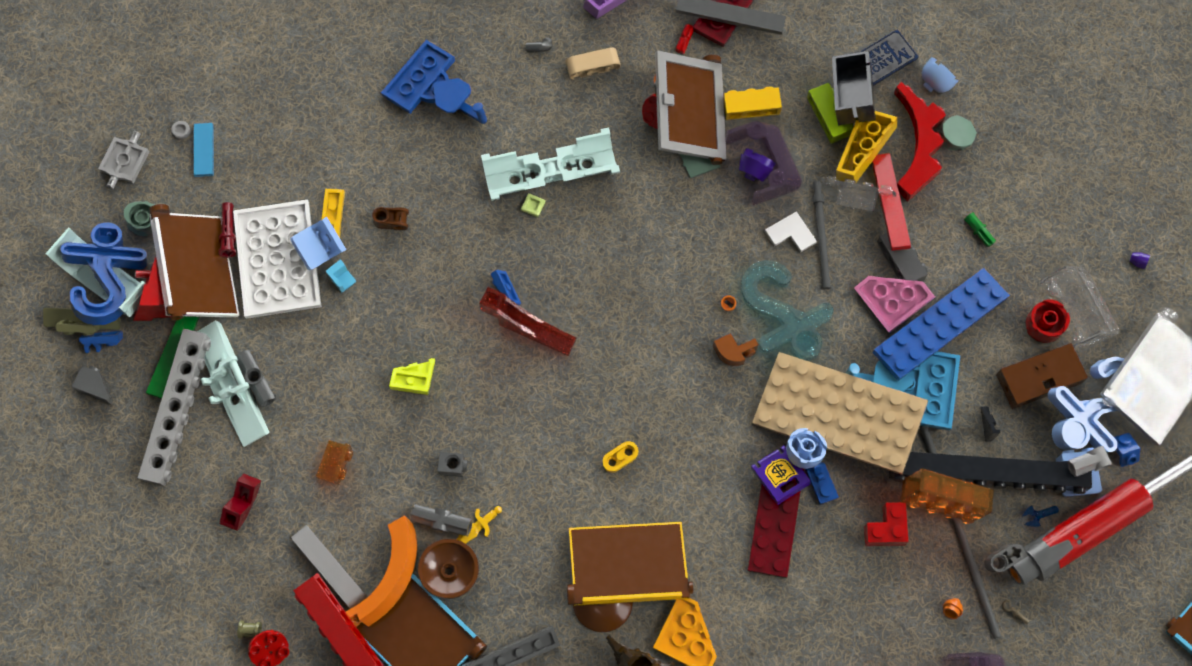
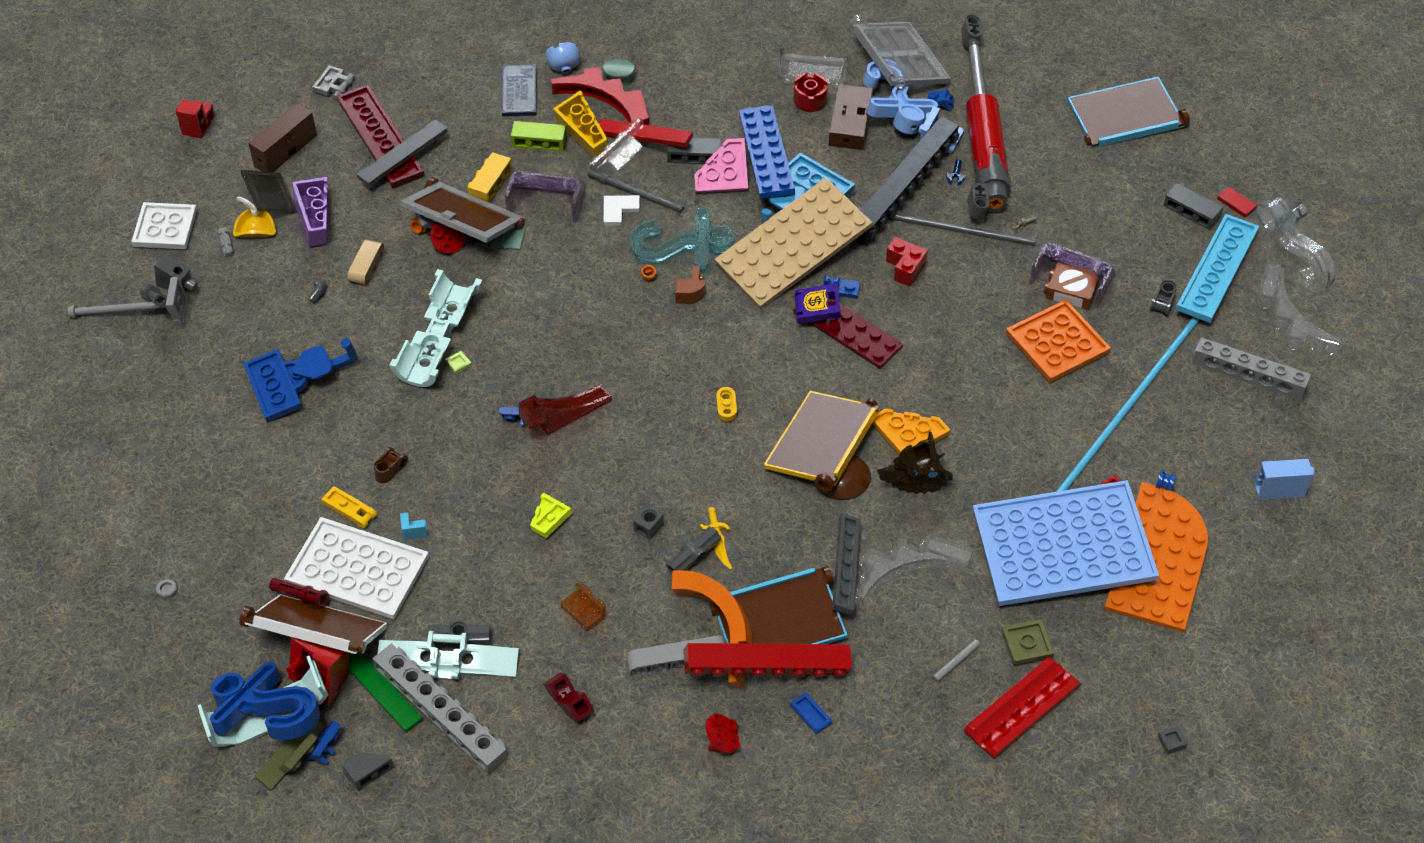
camera: 60 degrees left, 20 degrees down
light grey plate [98,131,149,189] -> none
sand green hat [123,201,155,236] -> none
dark azure tile [194,123,214,177] -> none
olive bush [237,620,262,639] -> none
light blue bracket [290,217,346,270] -> none
reddish brown dish [418,539,479,599] -> none
red piece [676,24,694,54] -> none
dark purple cone [739,148,776,182] -> none
light blue cylinder [786,428,827,469] -> none
black piece [832,51,876,126] -> none
clear orange brick [901,468,994,524] -> none
orange plate [943,598,963,619] -> none
green axle [964,212,996,247] -> none
black tile [981,406,1000,442] -> none
light grey piece [1068,446,1112,477] -> none
dark purple hose [1129,252,1150,270] -> none

